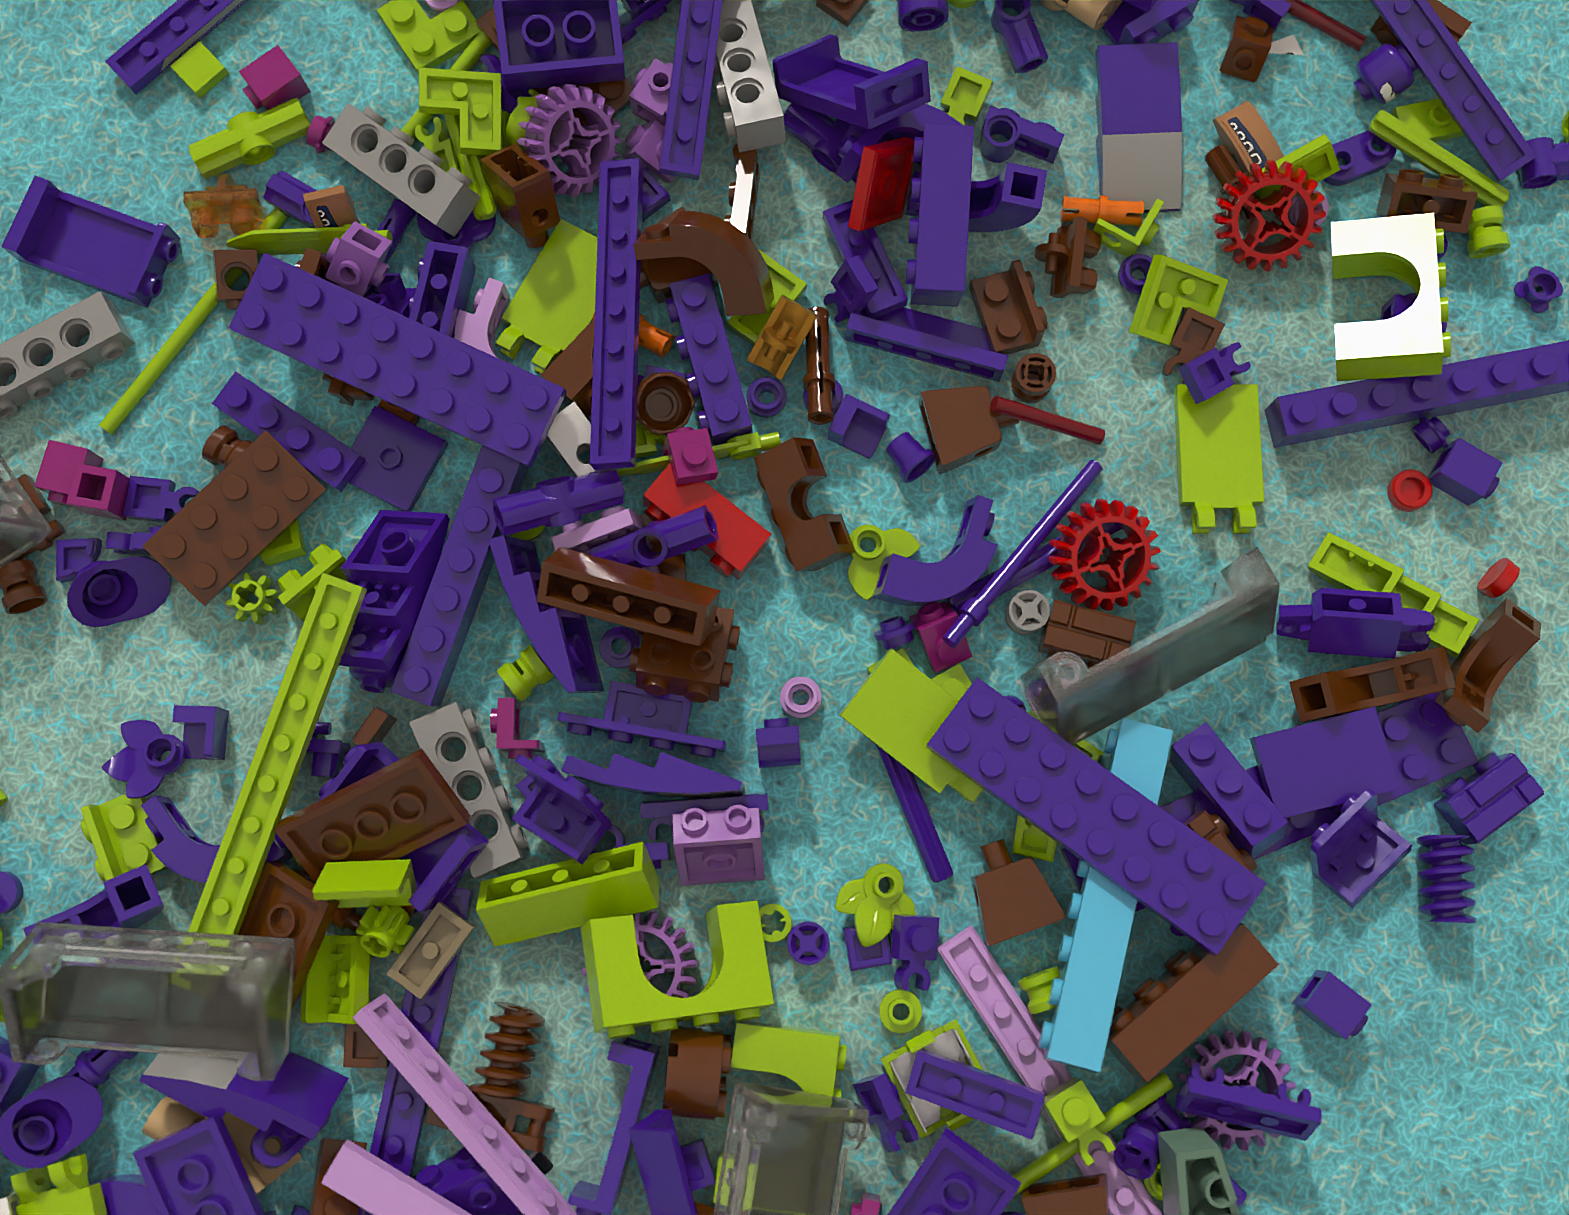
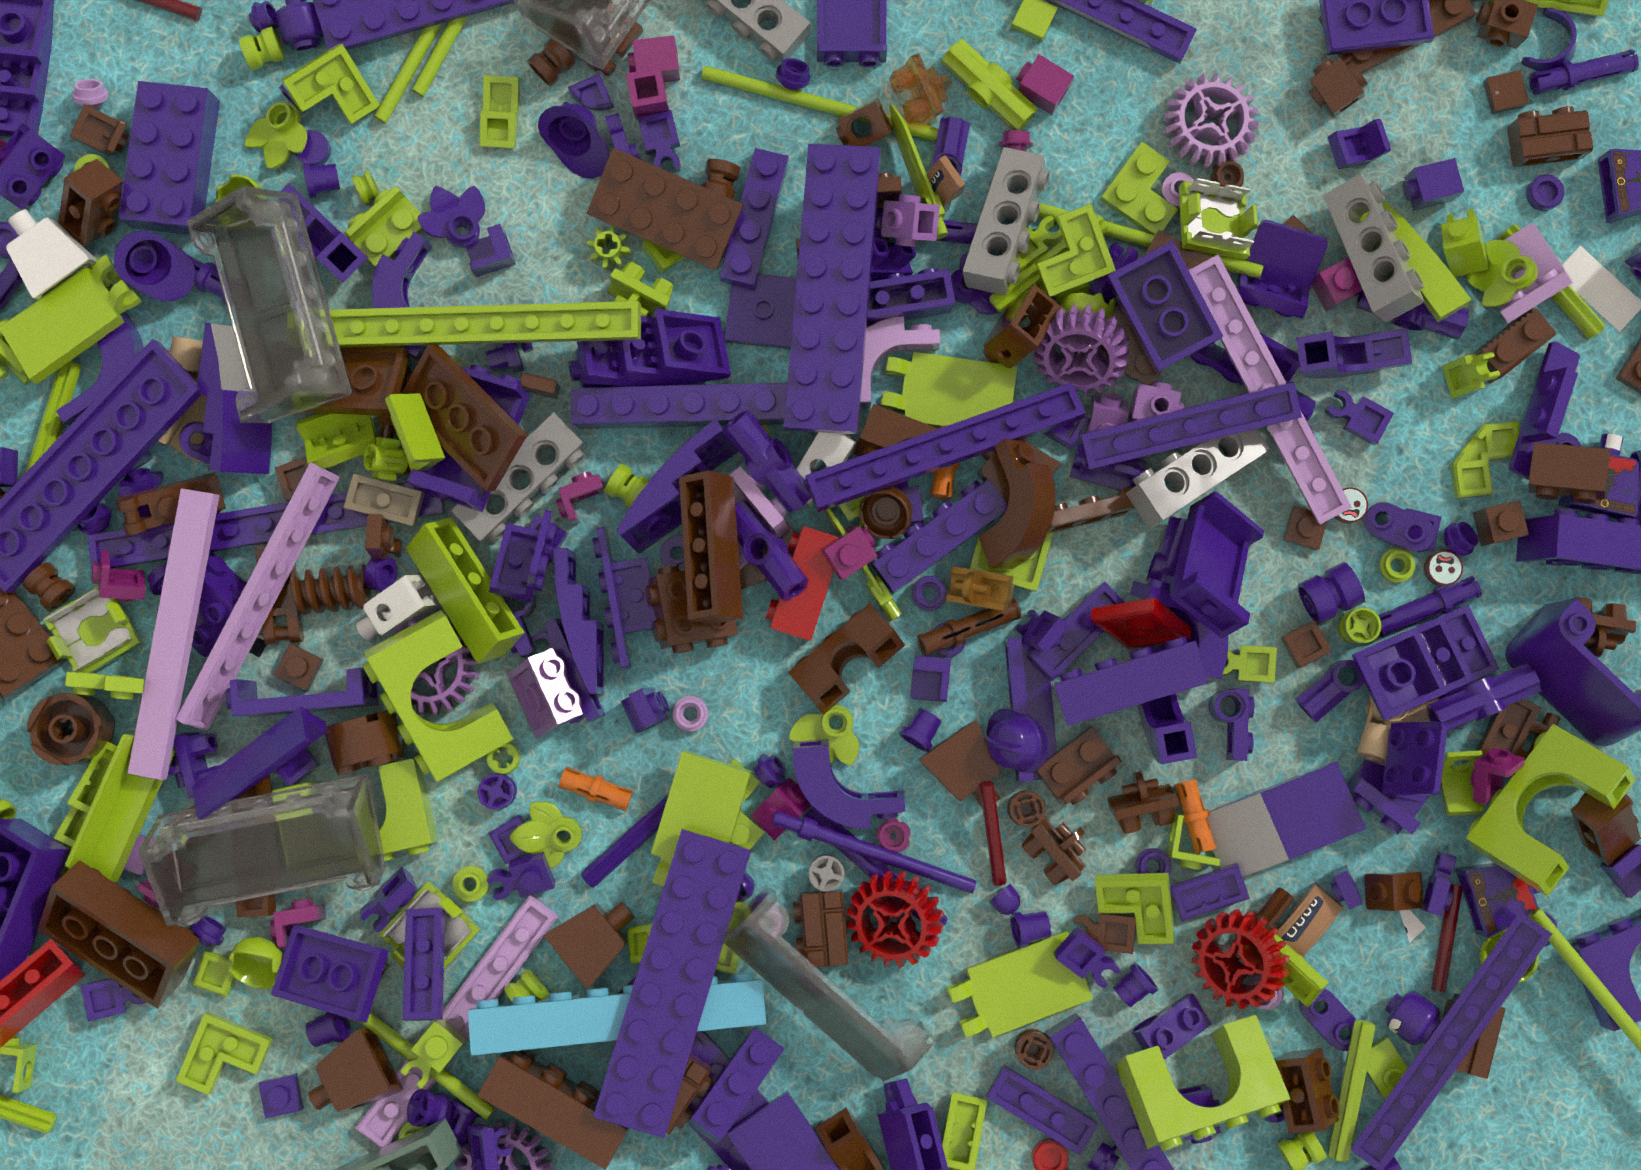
camera: 70 degrees right, 5 degrees up
none -> reddish brown plate [274,643,324,691]
none -> dark purple piece [303,163,340,199]
none -> lime bush [352,169,380,205]
none -> white torso [356,575,442,641]
none -> dark purple tile [364,557,398,592]
none -> reddish brown plate [365,514,402,560]
none -> lime slope [480,75,520,148]
none -> orange pin [558,766,633,812]
none -> dark purple plate [775,58,810,90]
none -> magenta plate [875,818,911,852]
none -> dark purple piece [985,709,1049,773]
none -> dark purple plate [986,1064,1098,1155]
none -> dark purple hinge [989,883,1020,915]
none -> dark purple piece [1010,911,1051,949]
none -> reddish brown wheel [1014,1028,1053,1070]
none -> reddish brown hips [1022,816,1086,885]
none -> dark purple hinge [1069,443,1147,491]
none -> dark purple piece [1113,962,1159,1007]
none -> dark purple plate [1131,993,1212,1060]
none -> dark purple plate [1170,863,1250,921]
none -> reddish brown plate [1280,620,1332,668]
none -> dark purple plate [1330,865,1363,909]

